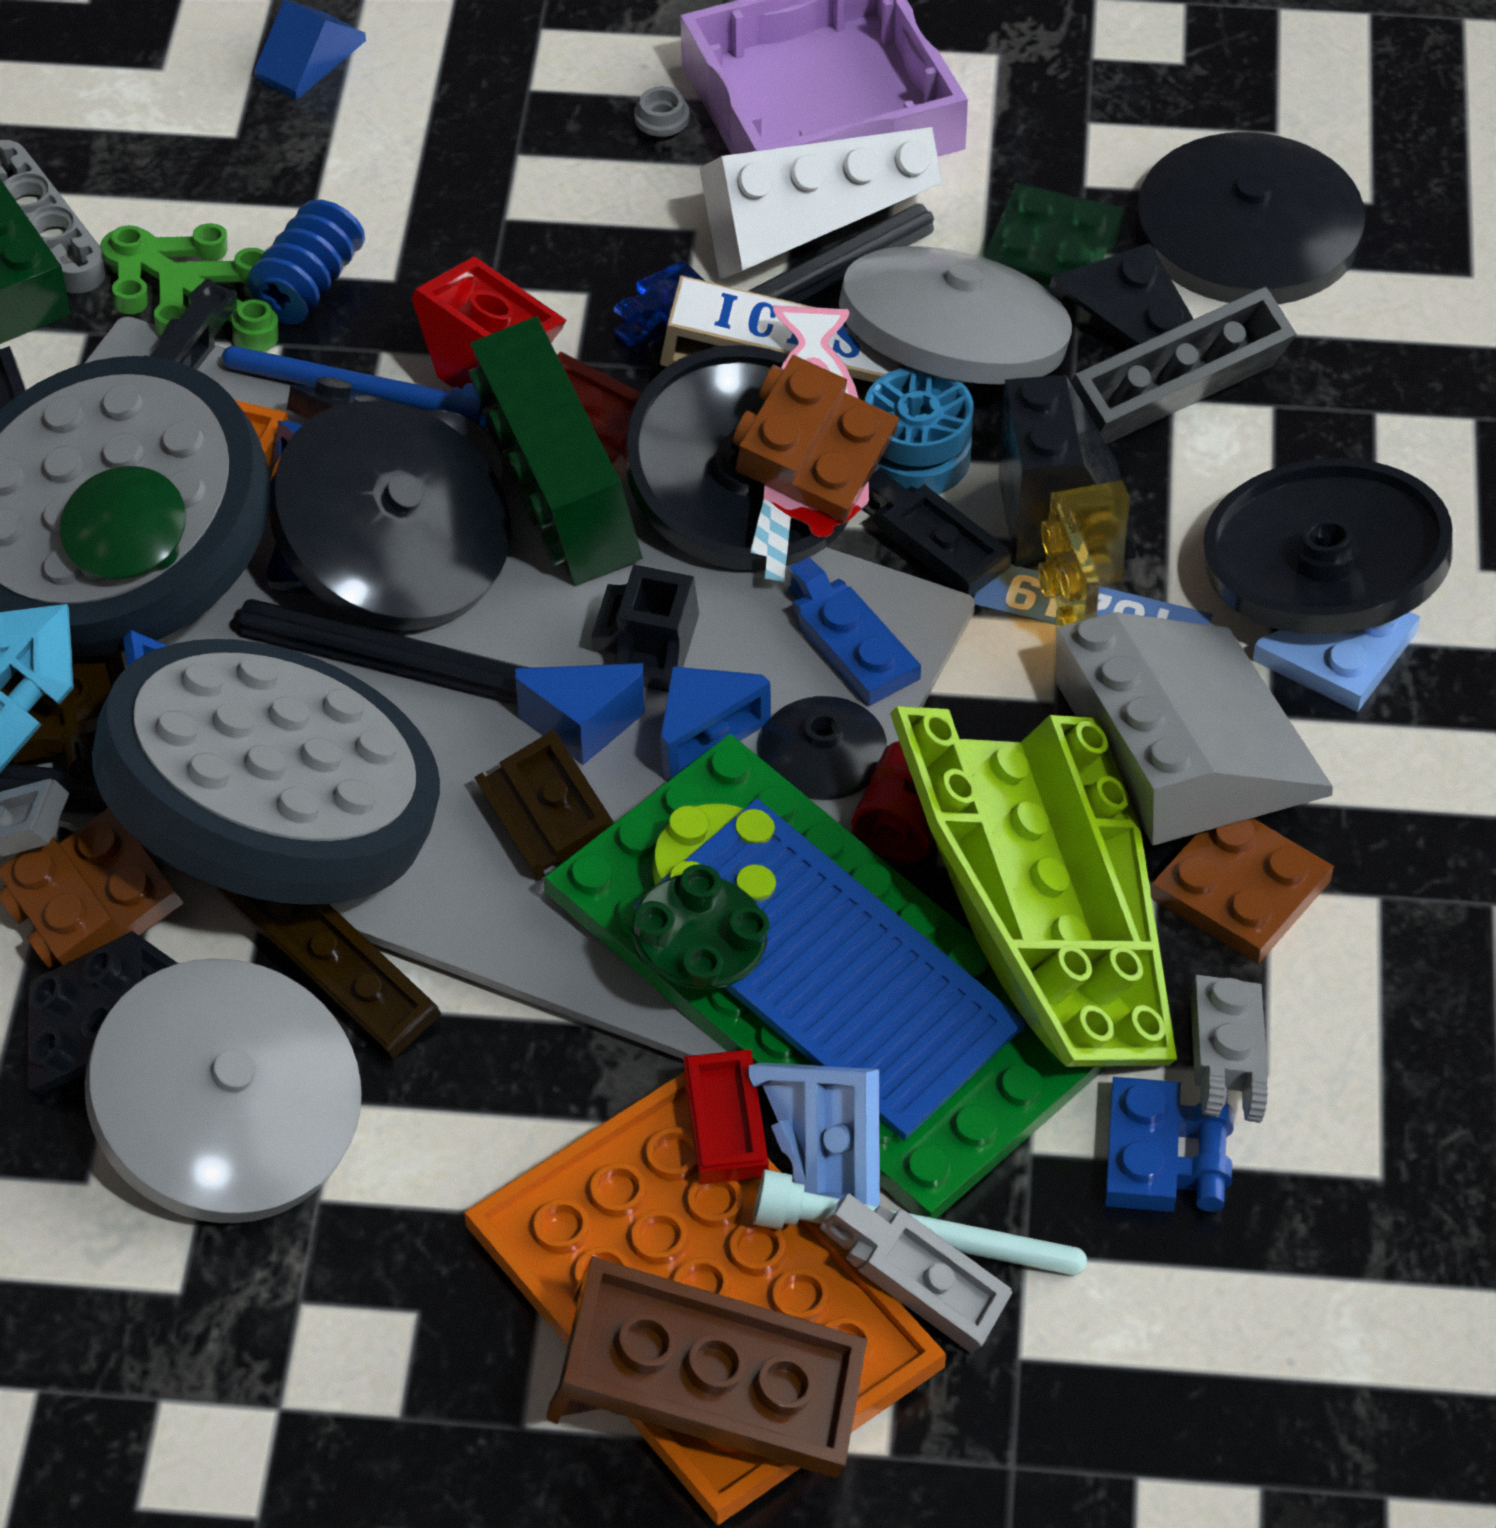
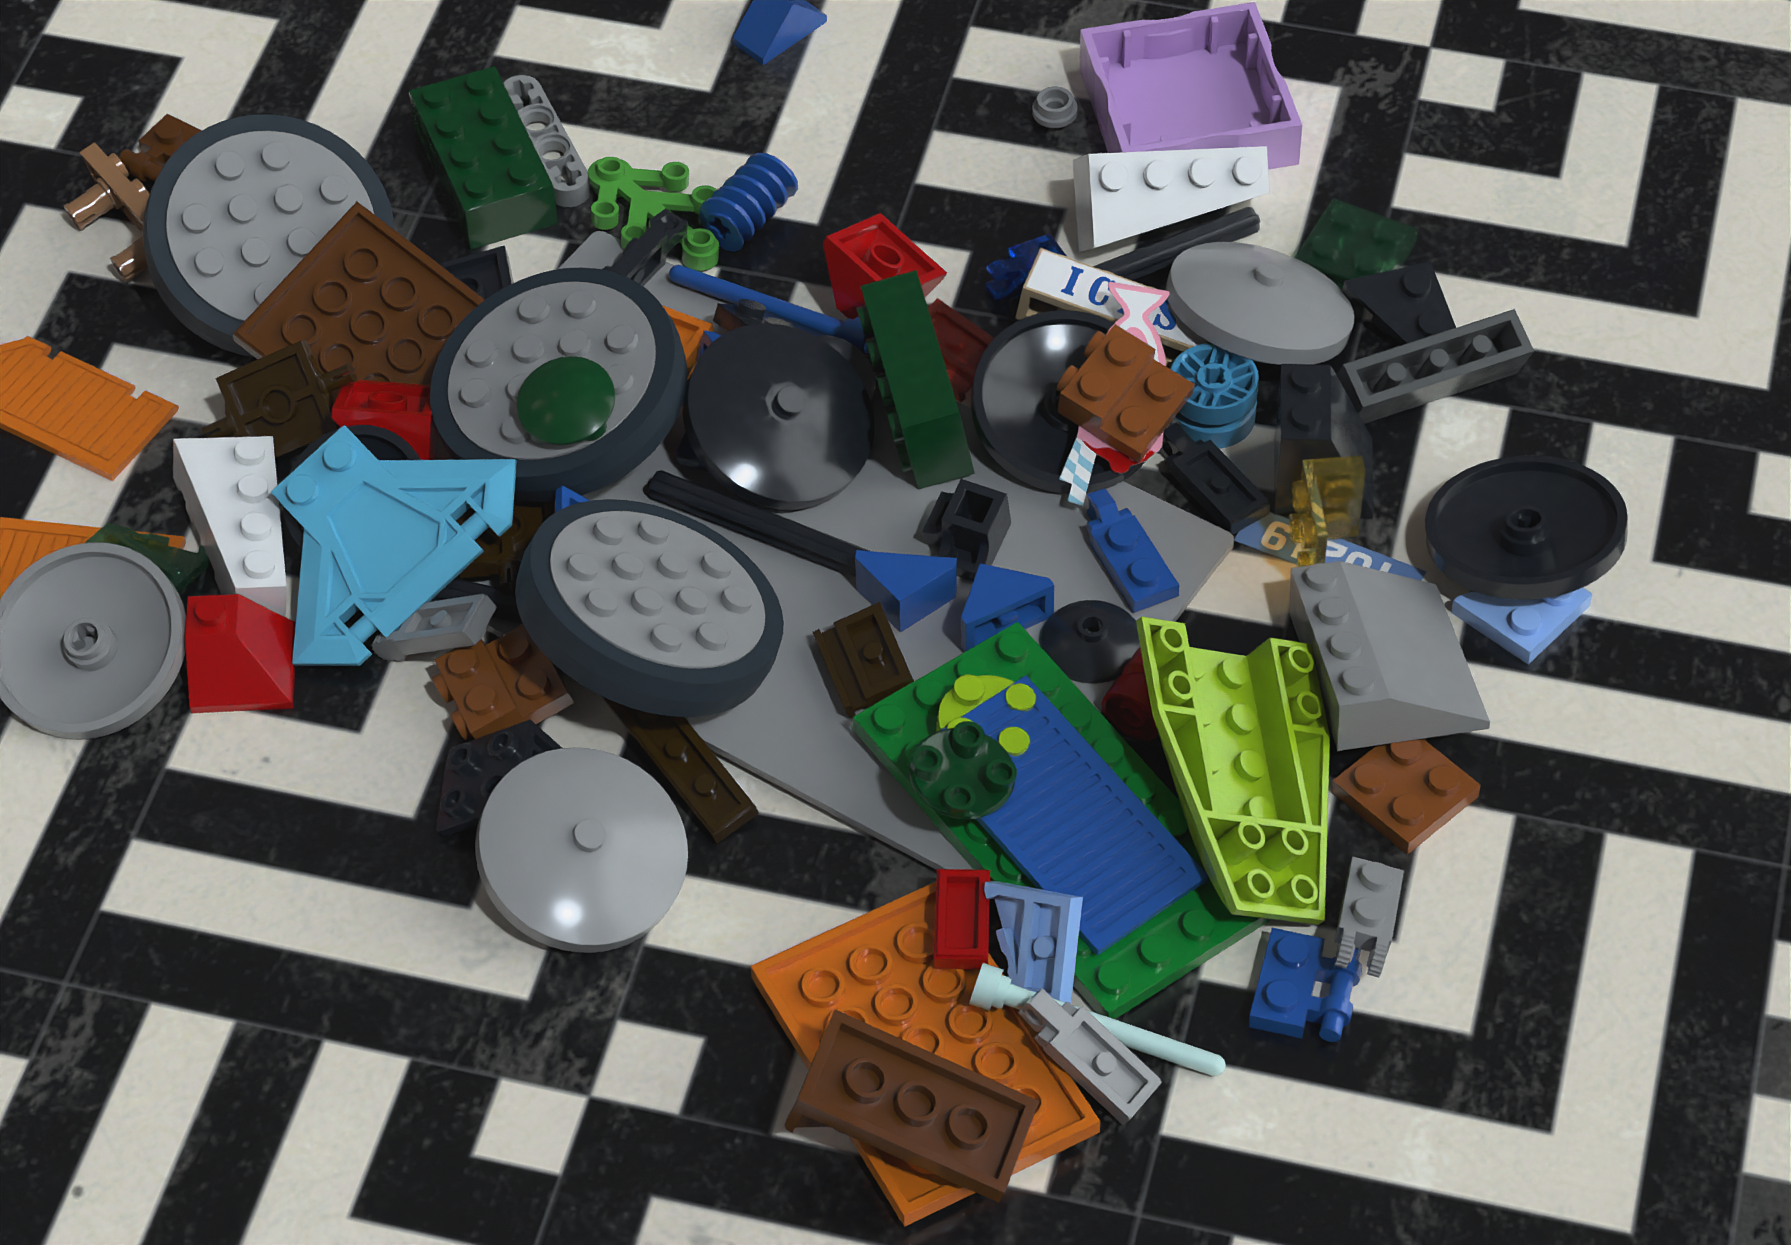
camera: 10 degrees right, 0 degrees up
black dish [1136,132,1365,304] -> none

